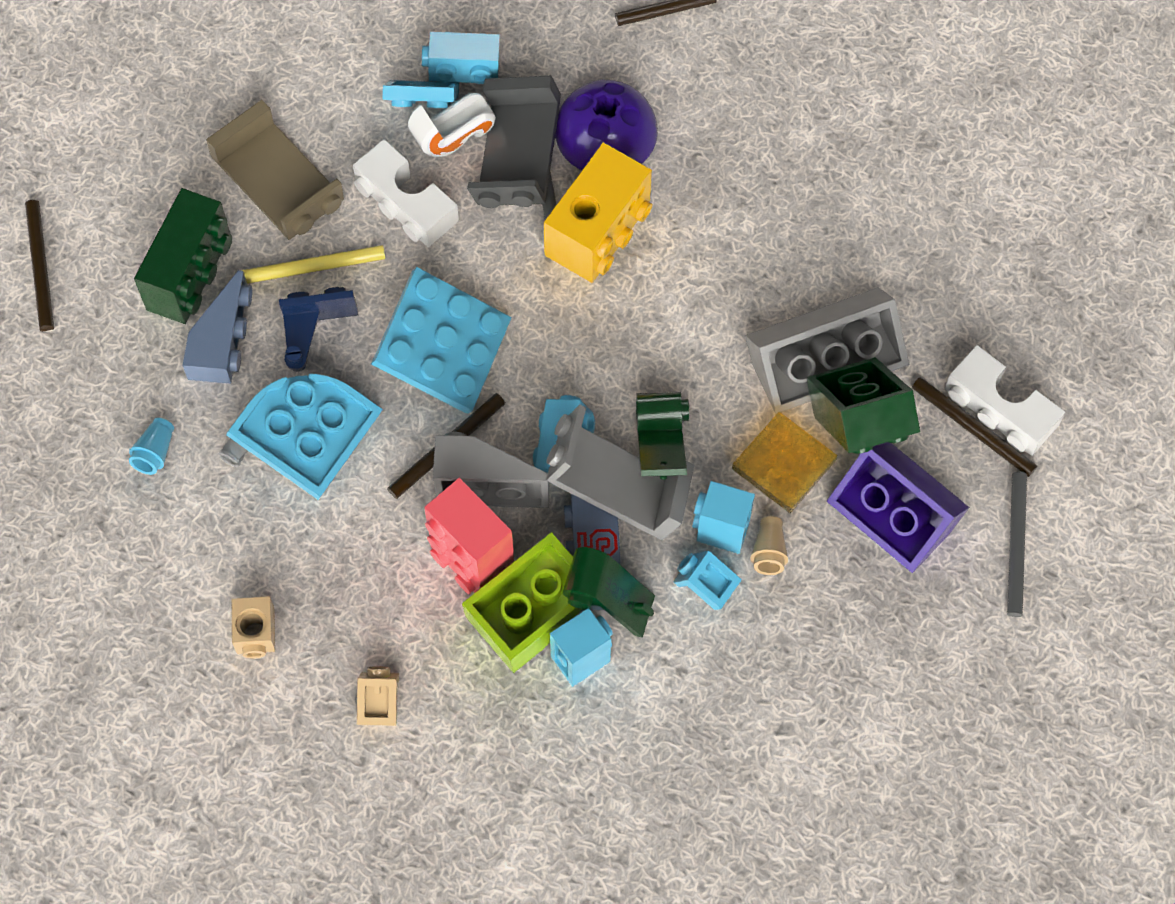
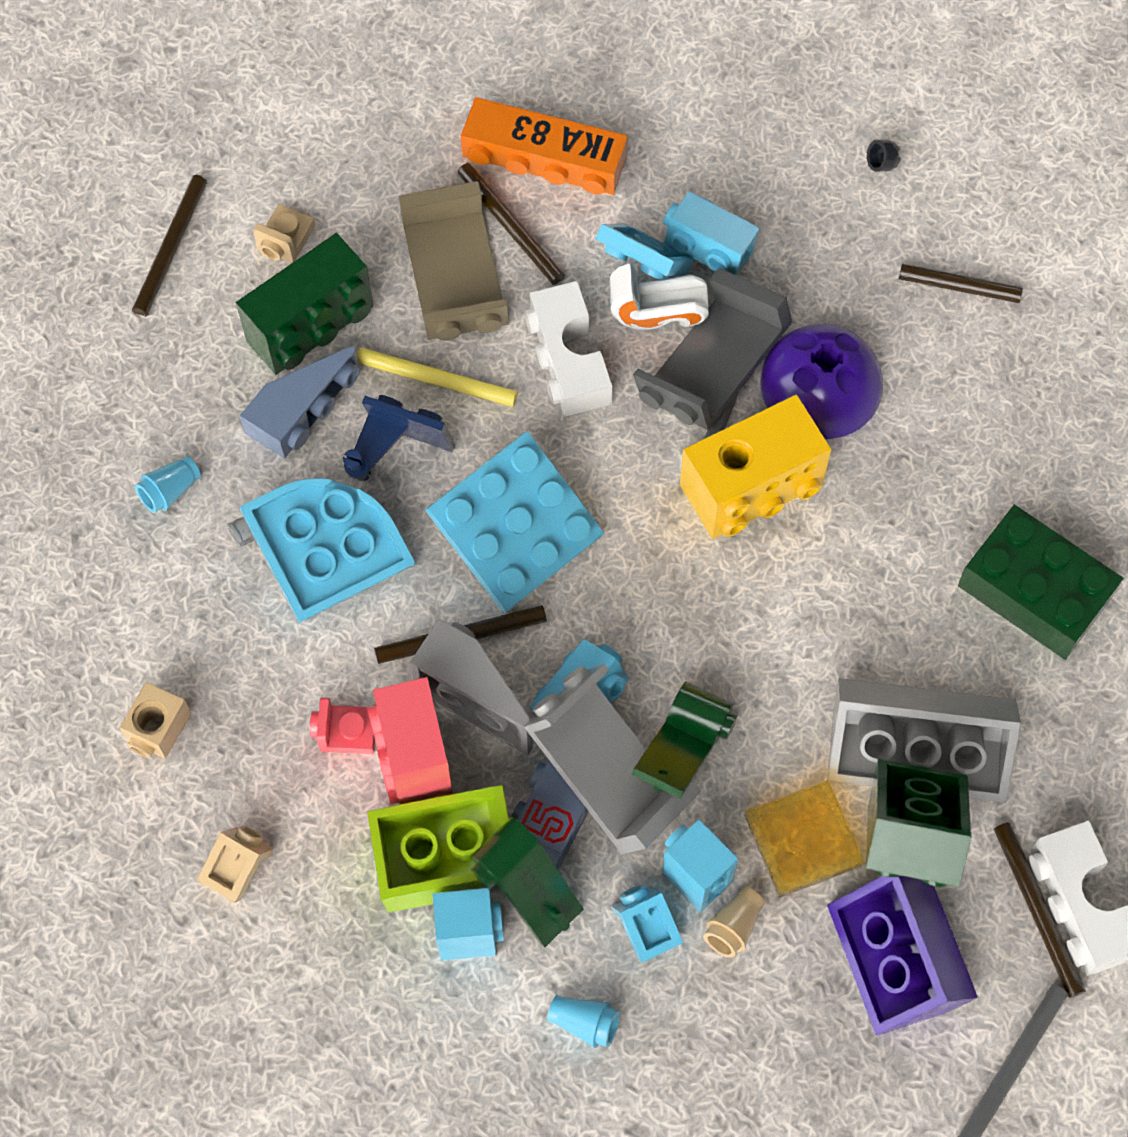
camera: 30 degrees right, 0 degrees up
none -> tan bracket [253,204,316,263]
none -> coral bracket [310,697,375,754]
none -> dark brown bar [458,163,565,286]
none -> orange brick [460,97,628,195]
none -> medium azure cone [547,995,620,1048]
none -> dark green brick [957,504,1124,660]

